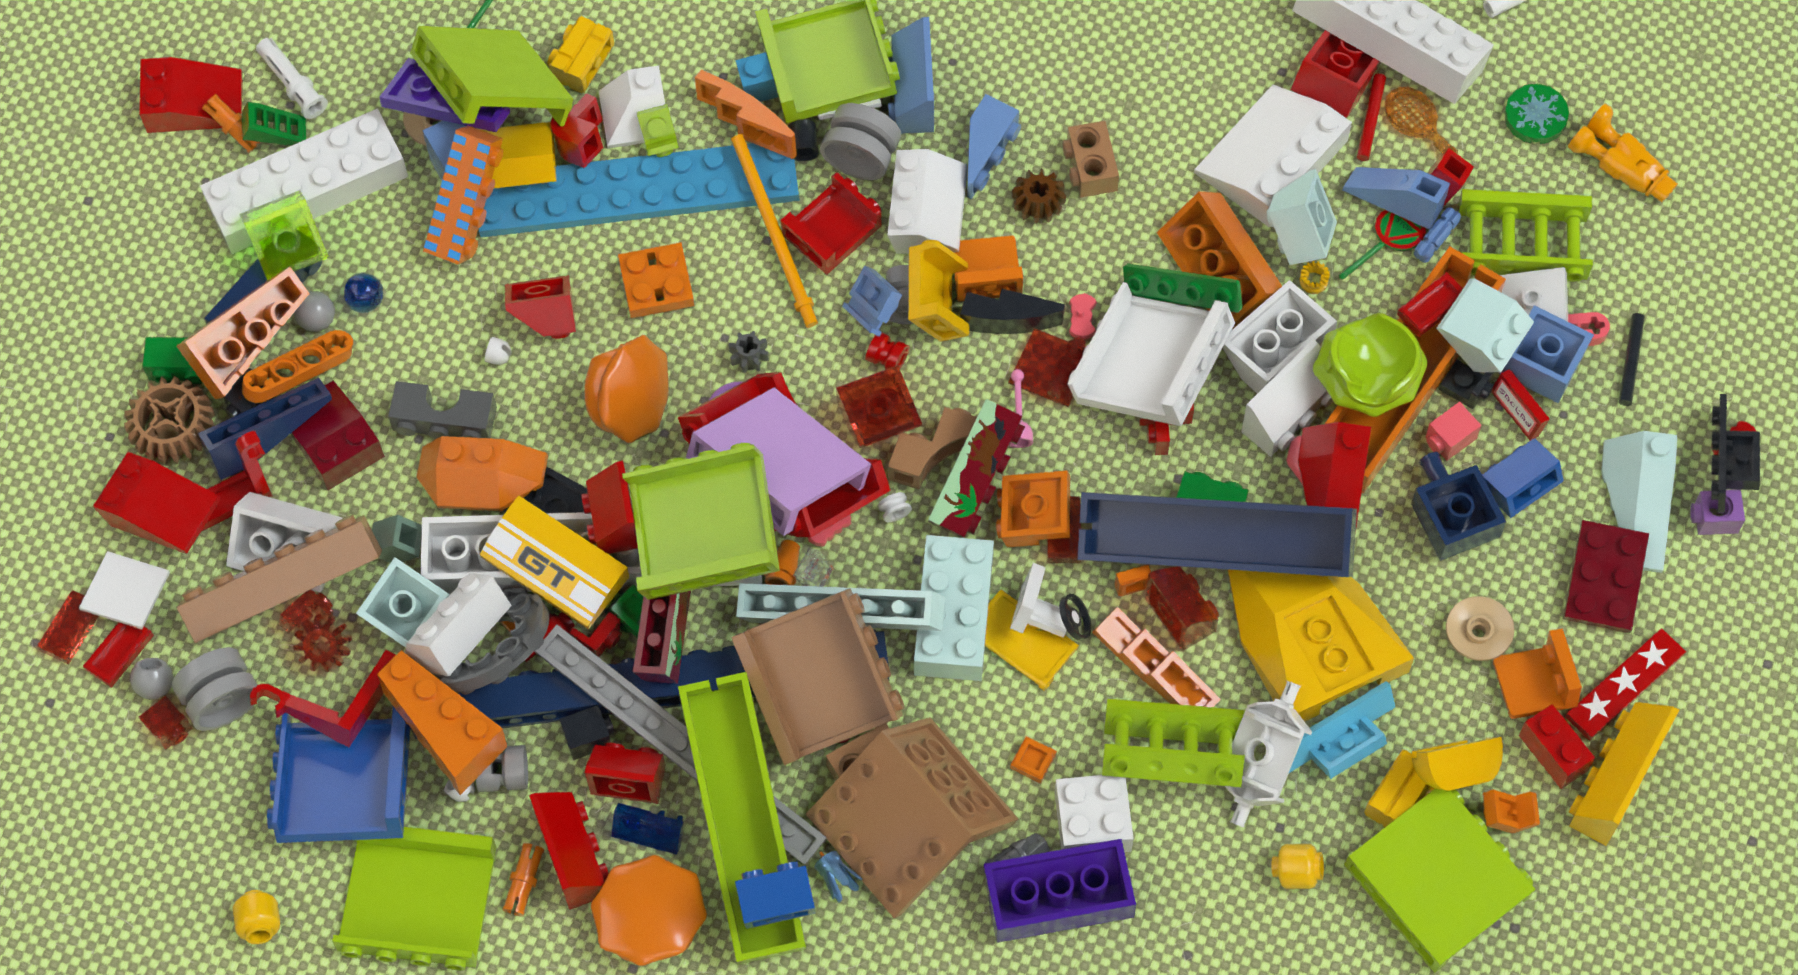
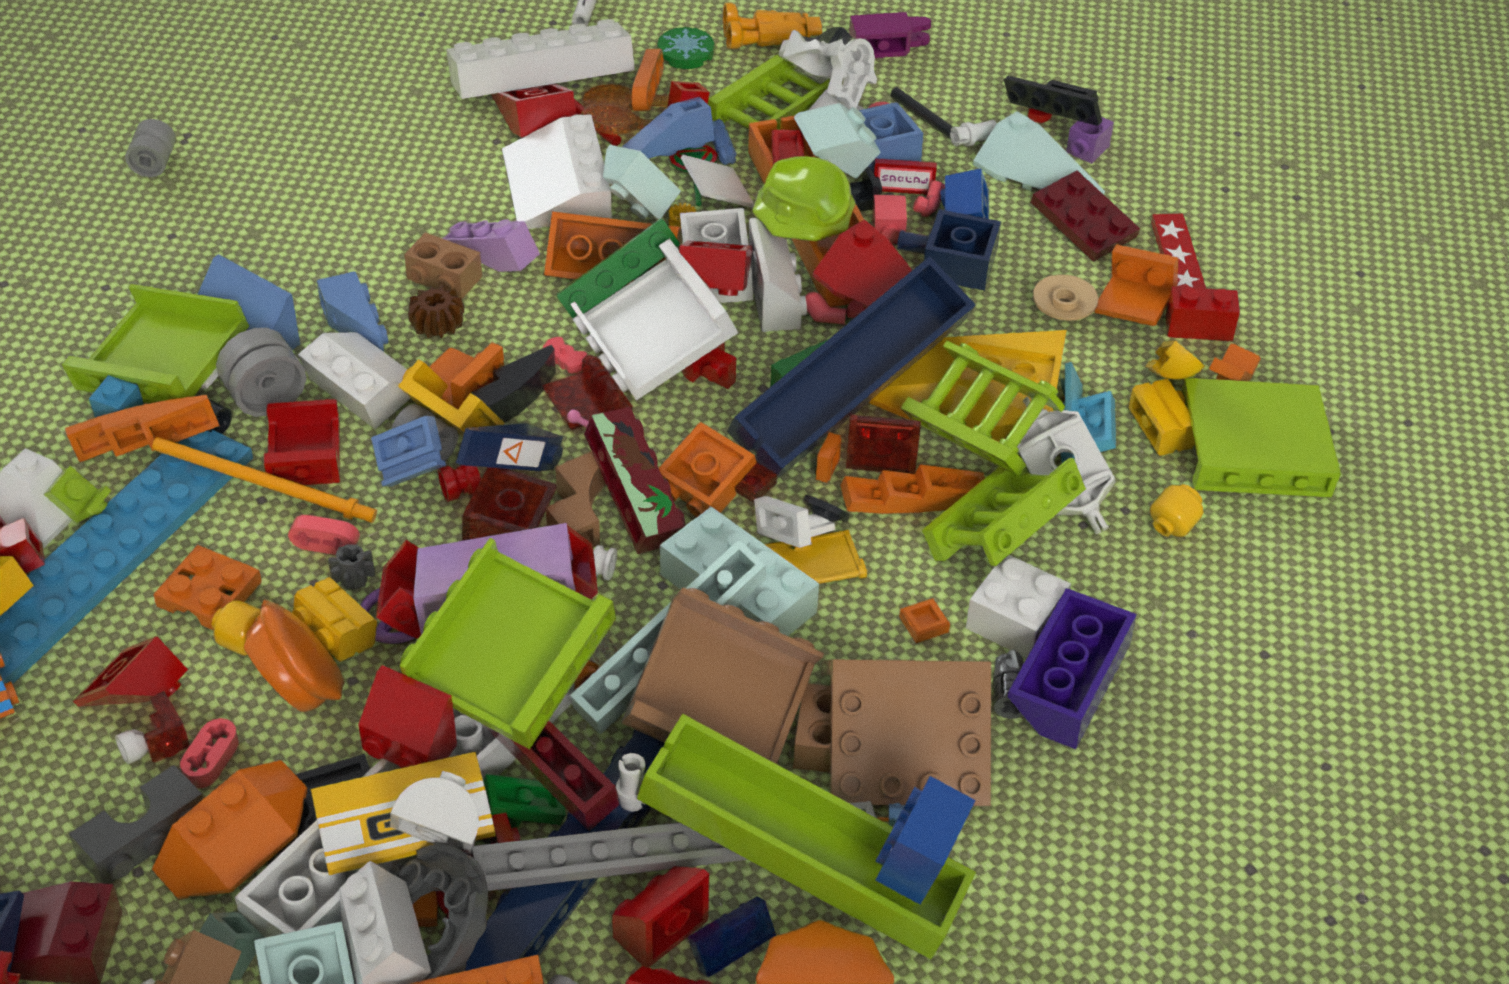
camera: 55 degrees left, 20 degrees down
black brick [559,705,615,761] -> none
yellow slope [1568,702,1679,846] -> none
none -> clear red bracket [143,691,190,763]
none -> coral beam [180,718,239,789]
none -> yellow head [211,601,260,656]
none -> coral beam [288,515,360,555]
none -> yellow brick [292,577,377,662]
none -> white brick [390,771,479,855]
none -> lavender slope [442,219,540,272]
none -> dark blue slope [456,423,563,471]
none -> clear orange piece [581,103,653,134]
none -> white pin [616,753,645,811]
none -> orange beam [632,49,664,111]
none -> red slope [679,240,753,296]
none -> white piece [681,155,754,208]
none -> white hips [779,27,877,109]
none -> magenta hinge [849,12,931,58]
none -> lime fence [901,341,1065,476]
none -> coral arm [913,181,945,217]
none -> white pin [950,120,997,146]

